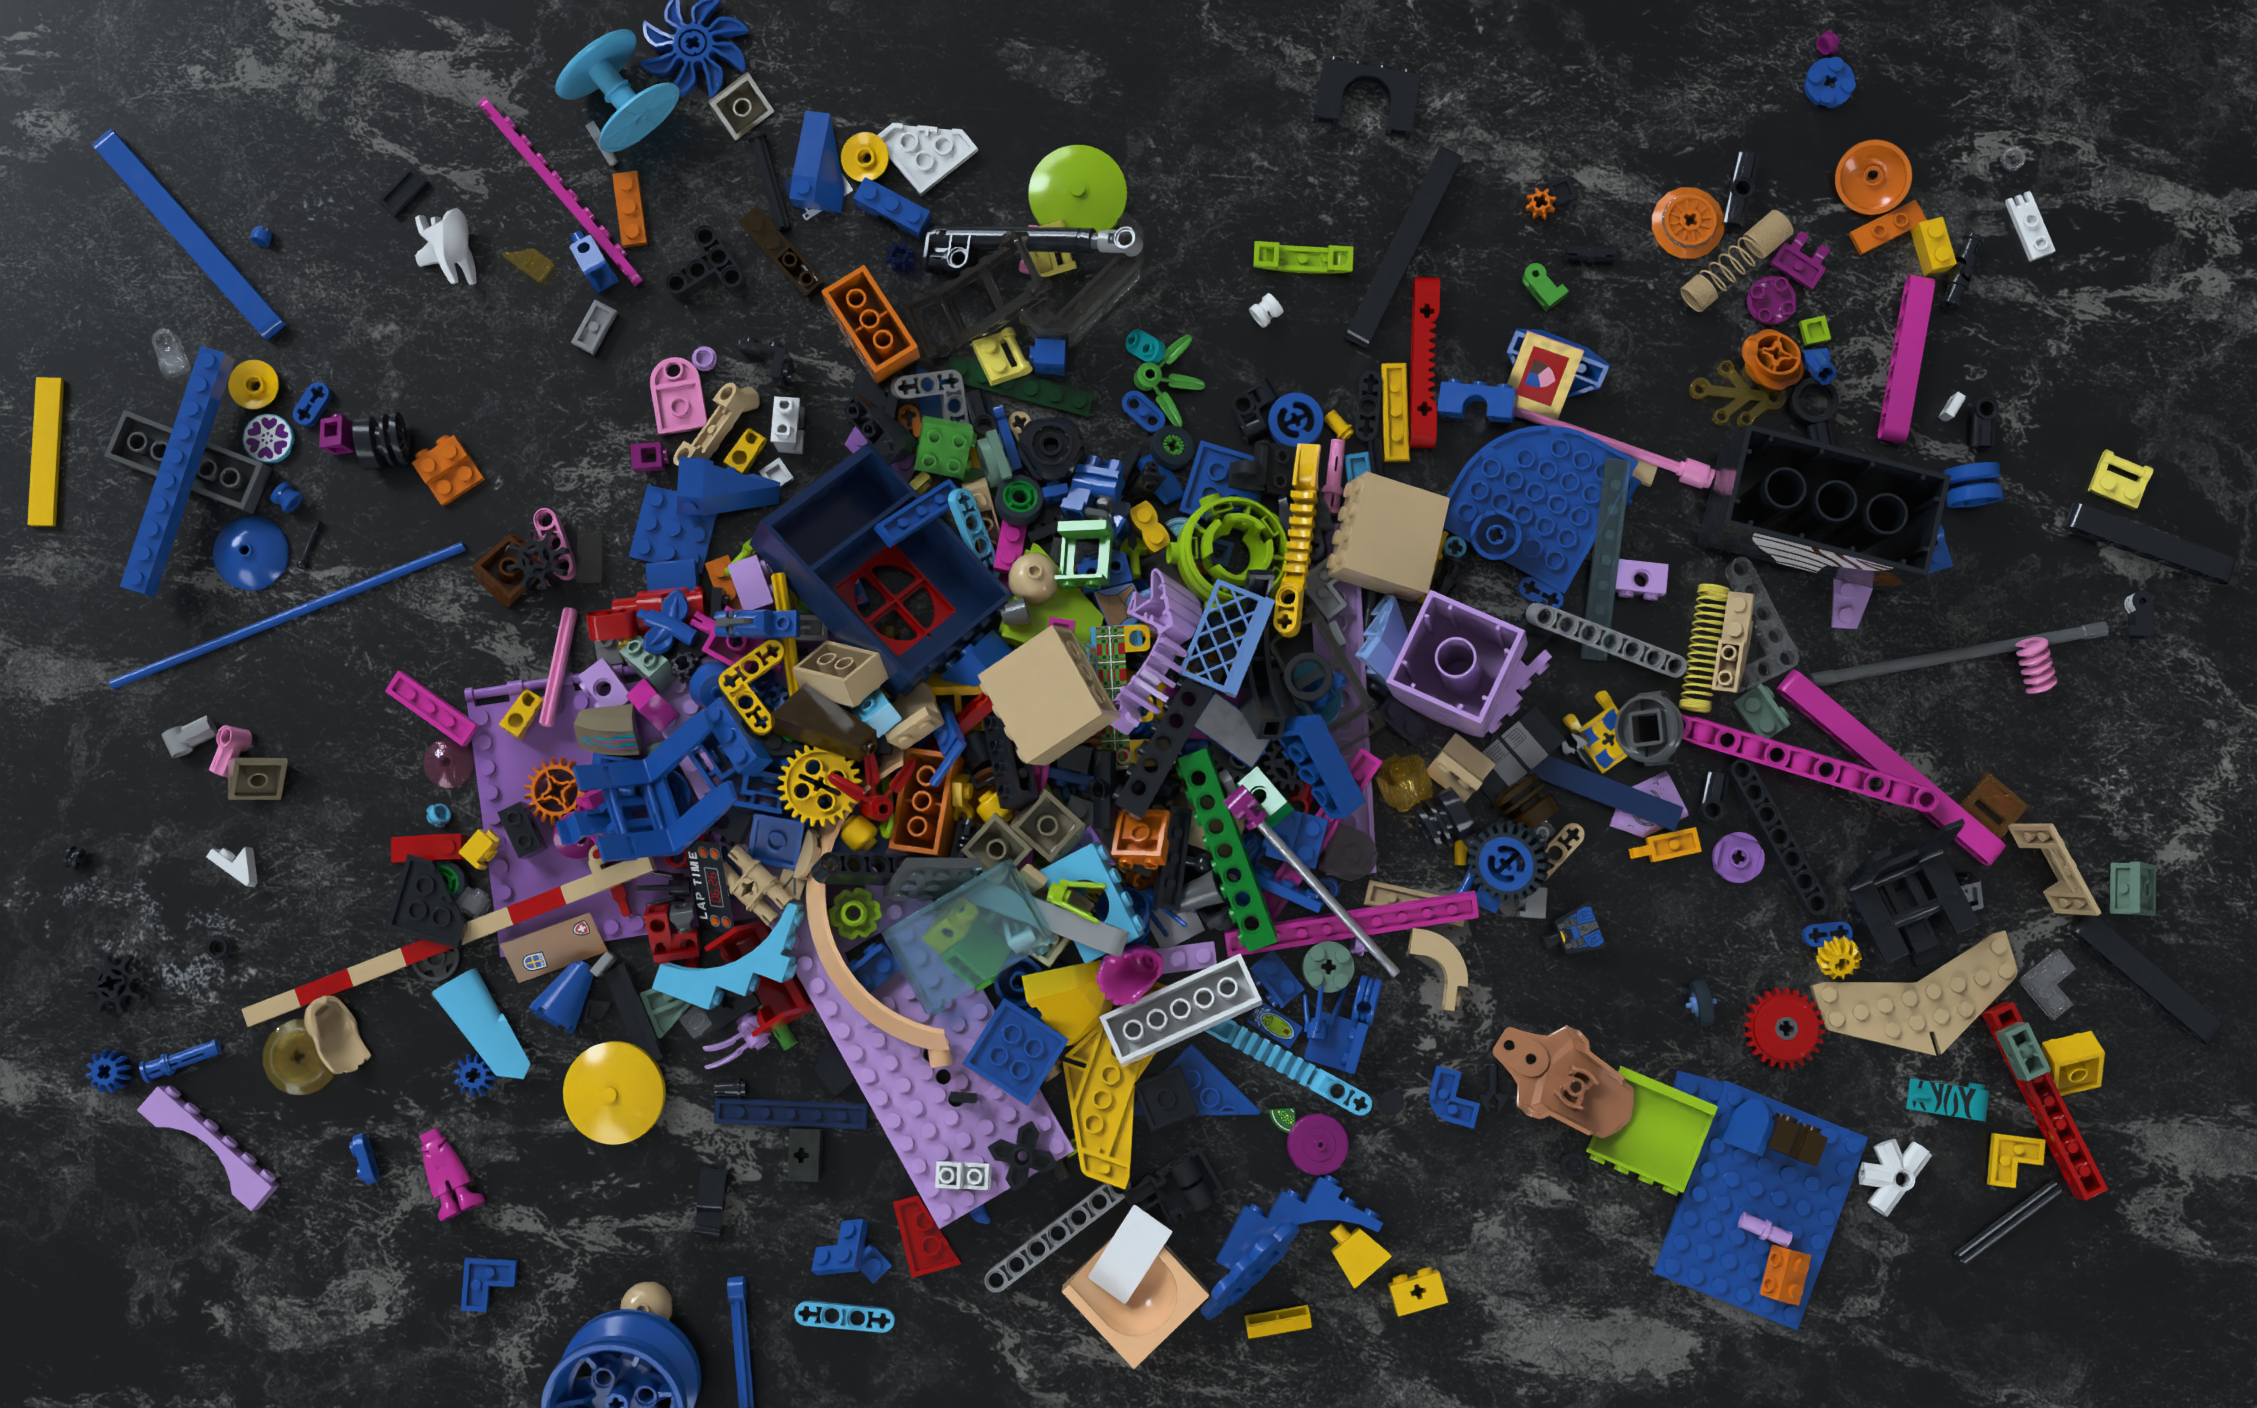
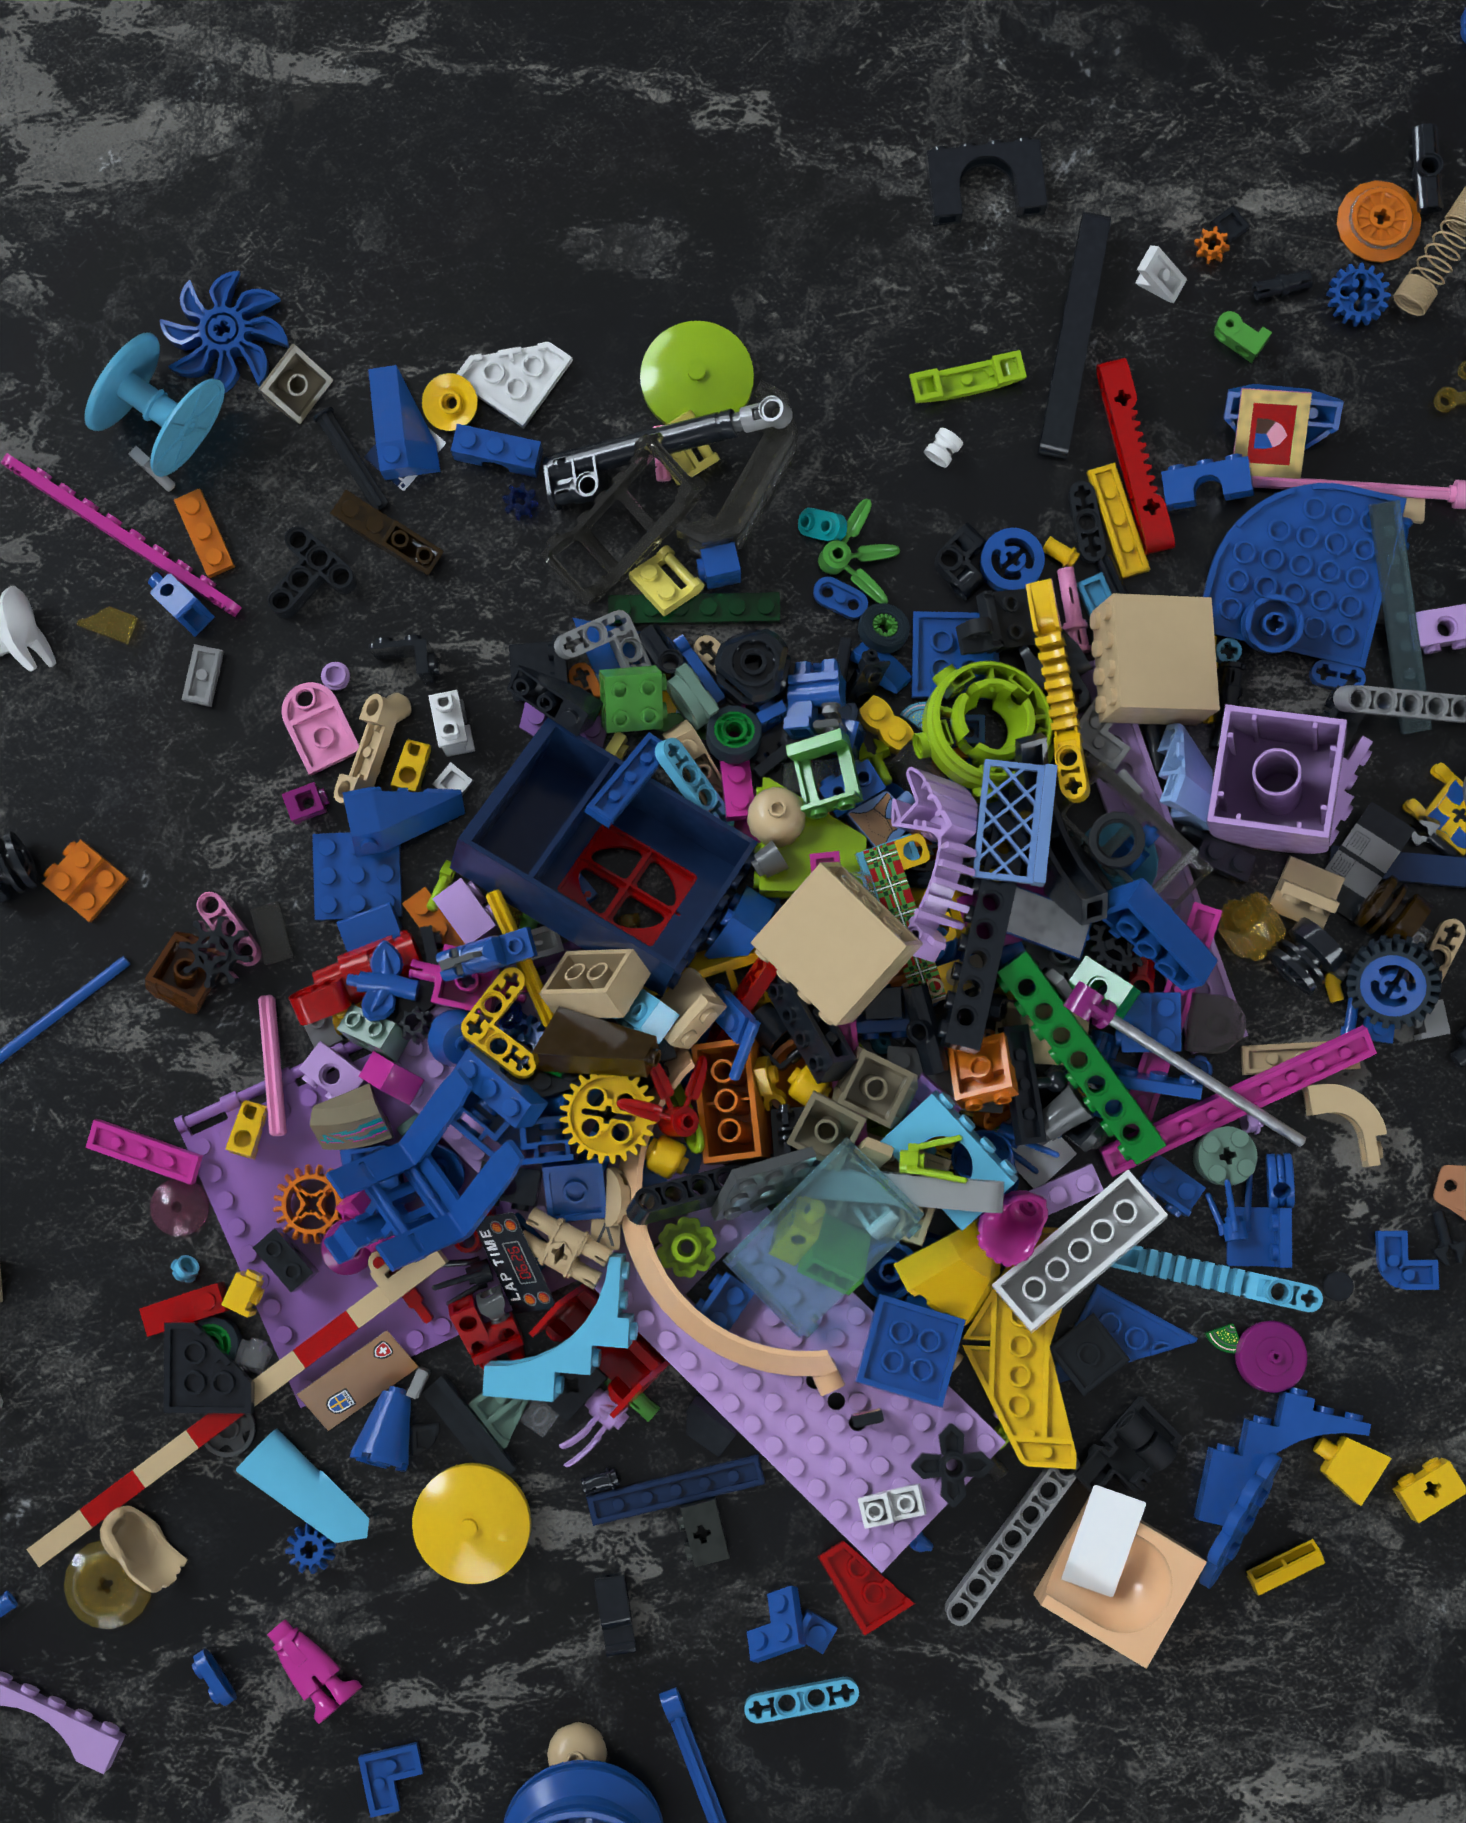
camera: 10 degrees left, 0 degrees up
orange brick [822,265,920,384] -> none
tile [1246,1002,1303,1049] -> none
none -> white slope [1136,245,1187,303]
none -> blue gear [1326,263,1391,327]

